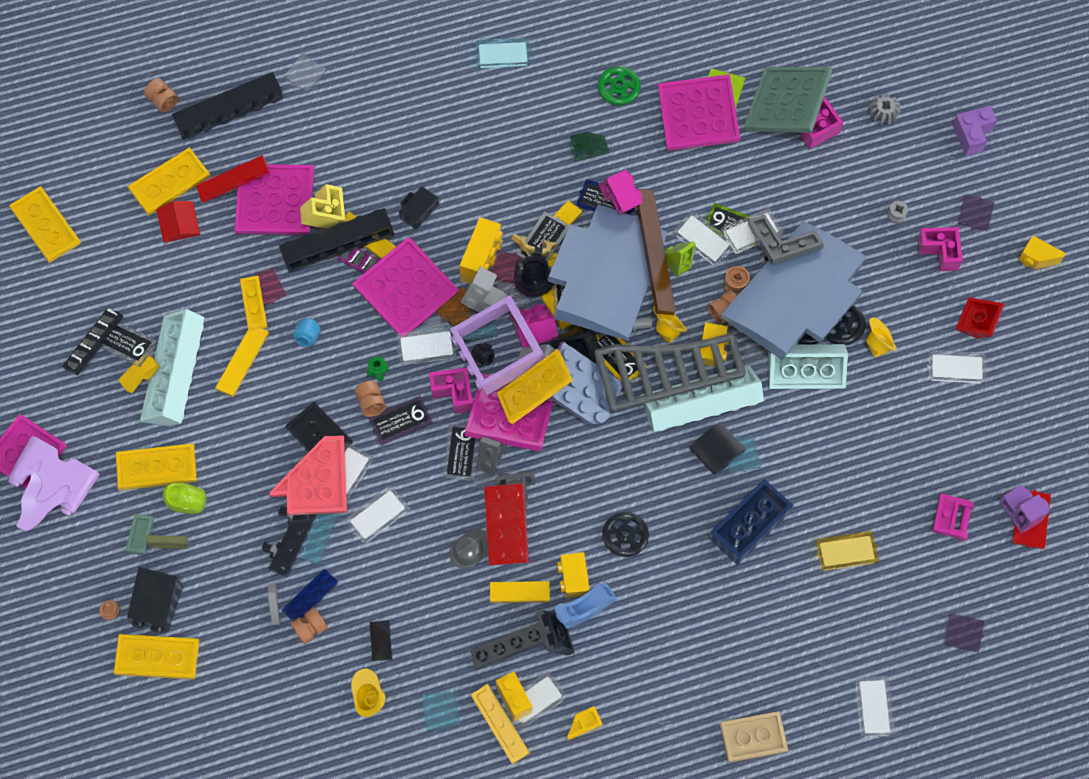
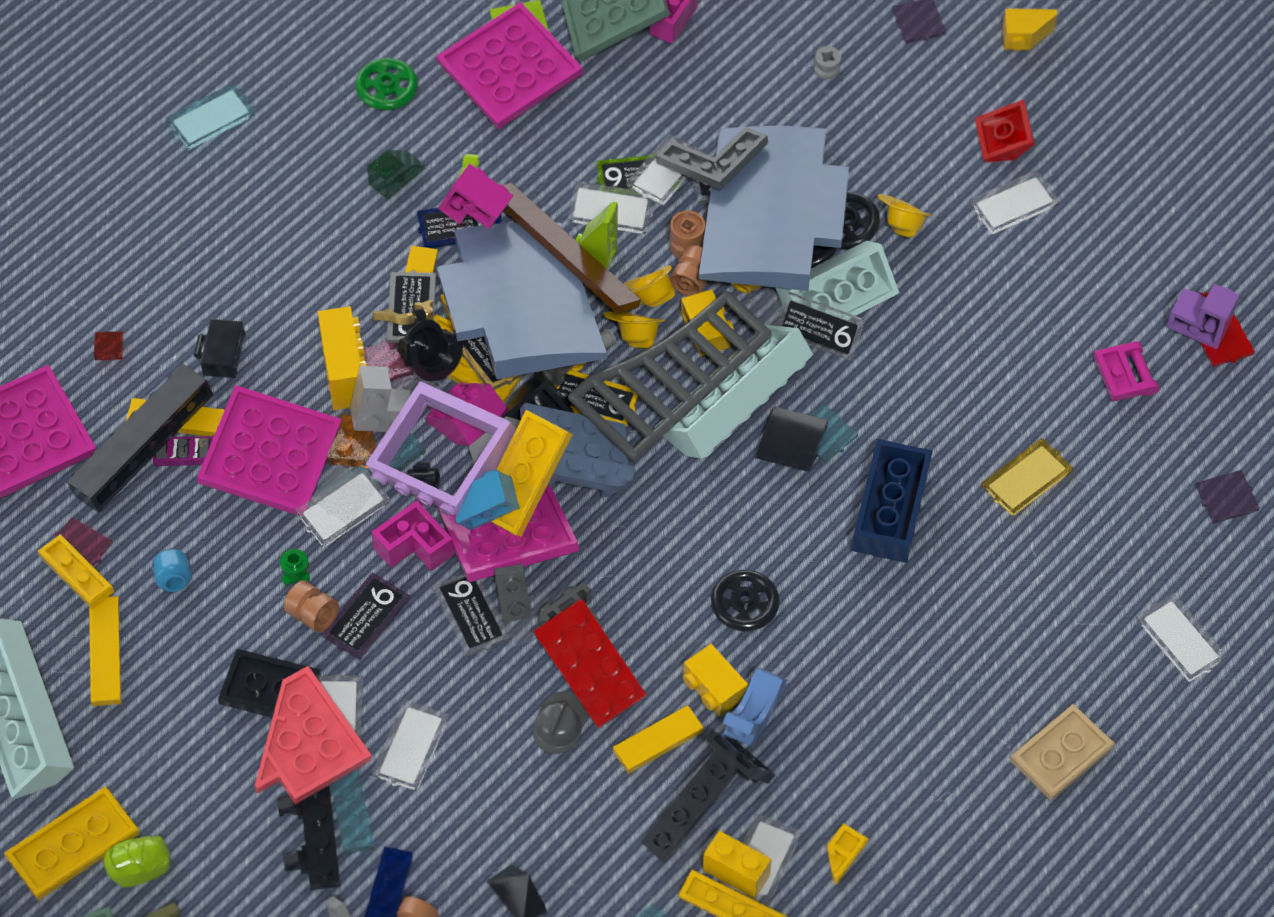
camera: 30 degrees left, 10 degrees down
light yellow brick [300,184,345,228] -> none
dark pink brick [917,227,963,271] -> none
none -> clear red tile [94,331,124,360]
none -> dark azure slope [455,470,520,530]
none -> lime hand [458,154,479,178]
none -> yellow piece [623,265,675,307]
none -> piece [778,292,865,361]

